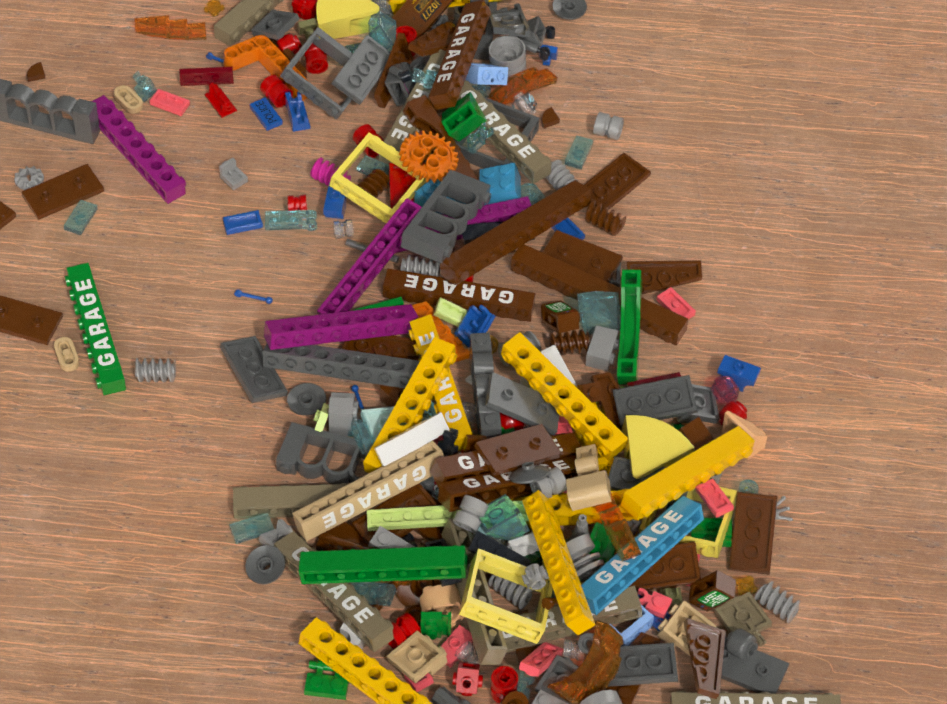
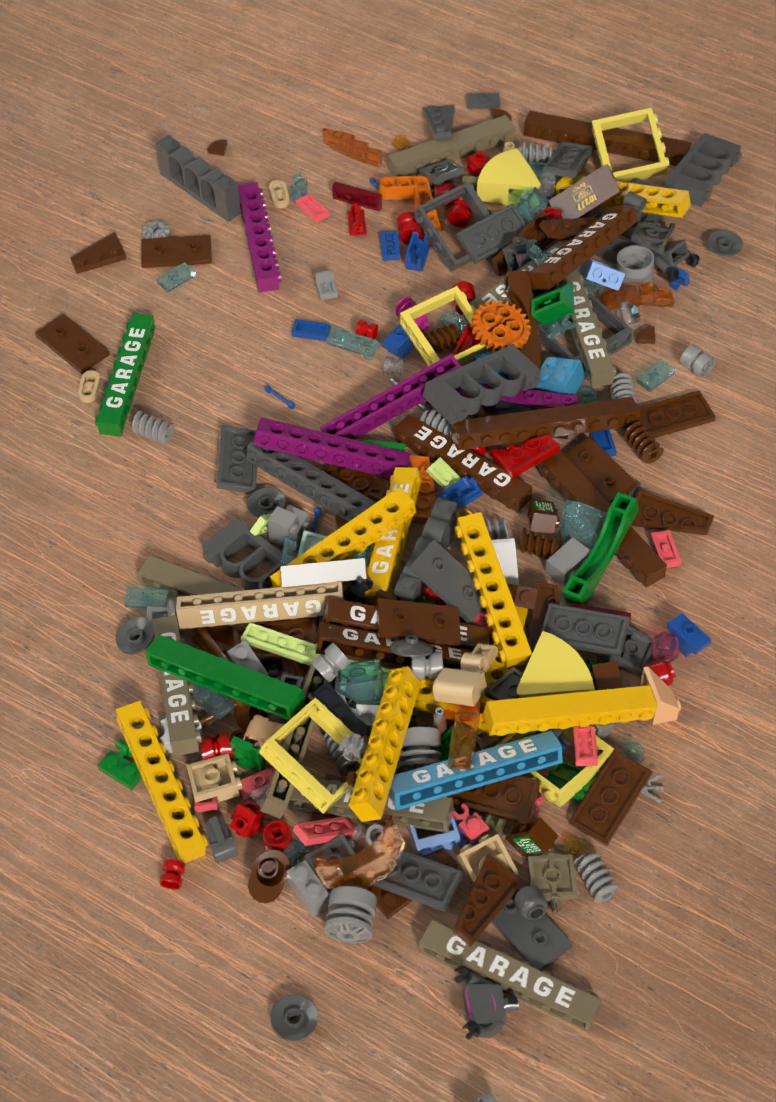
camera: 30 degrees right, 0 degrees up
none -> red wing [490,434,560,478]

